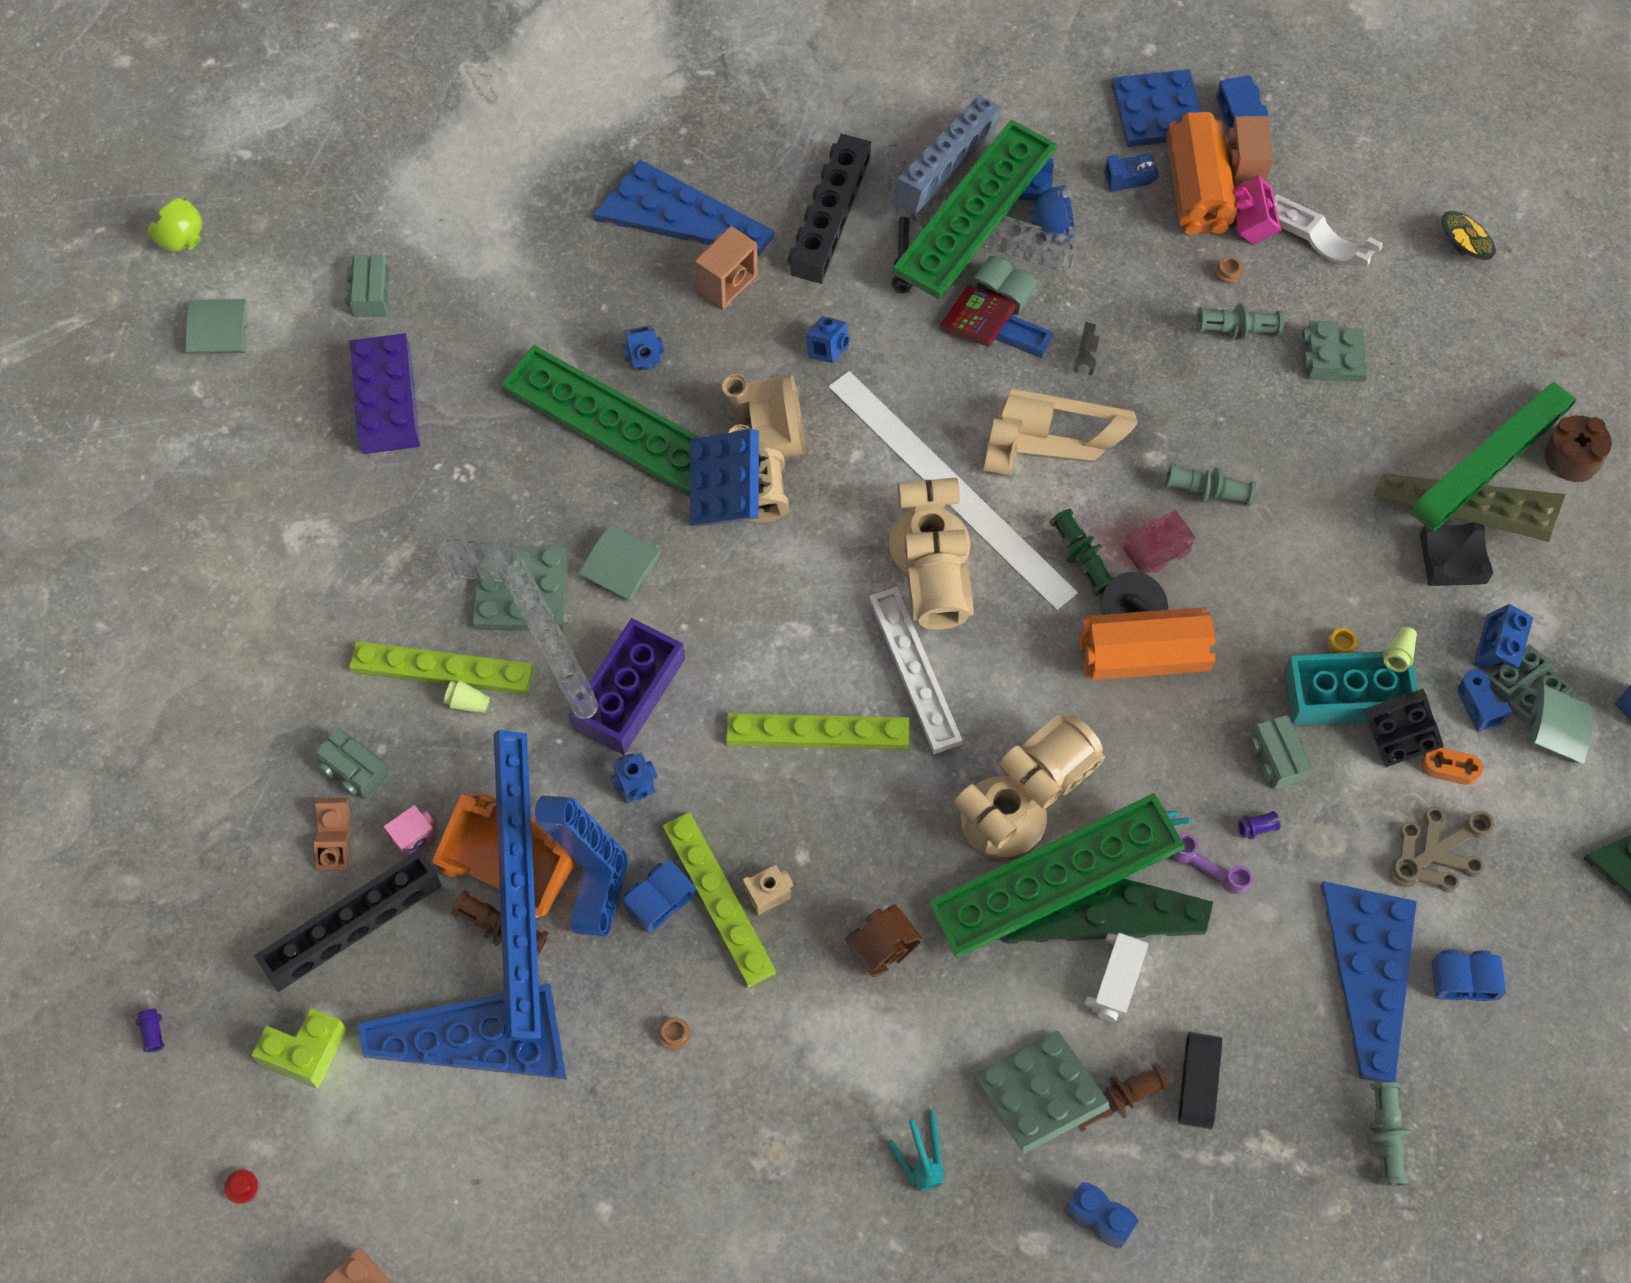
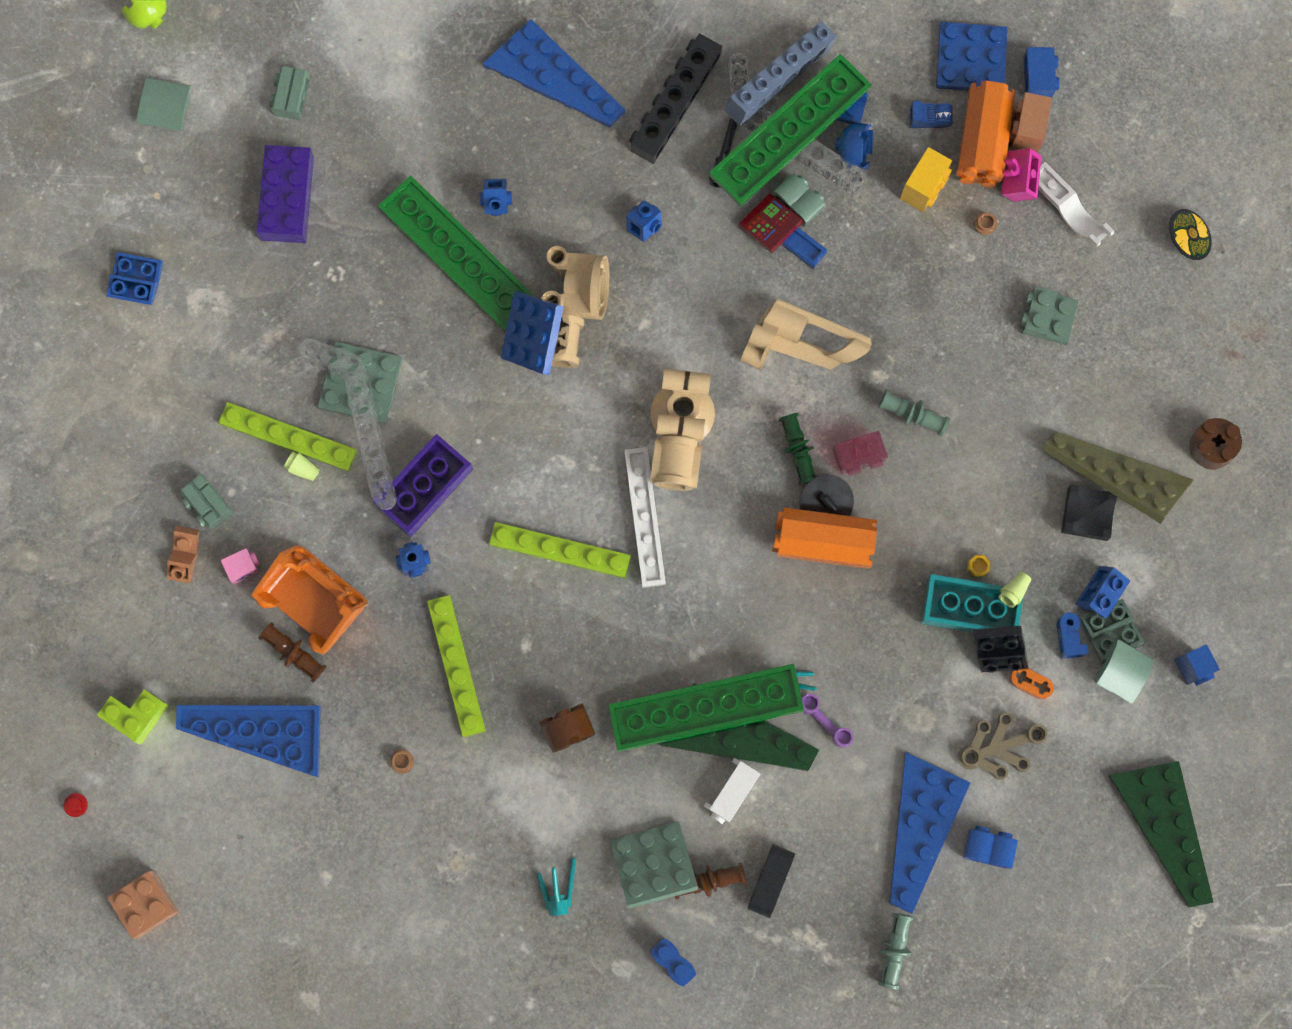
camera: 10 degrees right, 15 degrees up
dark purple pin [135,1009,165,1053] -> none
black brick [254,850,442,992] -> none
blue plate [494,730,541,1041] -> none
blue beam [535,795,628,937] -> none
sand green slope [579,524,661,601] -> none
blue brick [623,860,696,934] -> none
nougat brick [695,226,758,311] -> none
tan brick [743,865,793,916] -> none
white sticker [828,371,1078,610] -> none
tan piece [953,714,1105,860] -> none
clear smoke plate [1074,322,1099,375] -> none
sand green piece [1196,304,1284,340] -> none
dark purple pin [1238,811,1281,839] -> none
sand green brick [1249,715,1313,790] -> none
green beam [1410,382,1577,532] -> none
none -> blue slope [106,252,163,305]
none -> yellow brick [900,147,952,212]

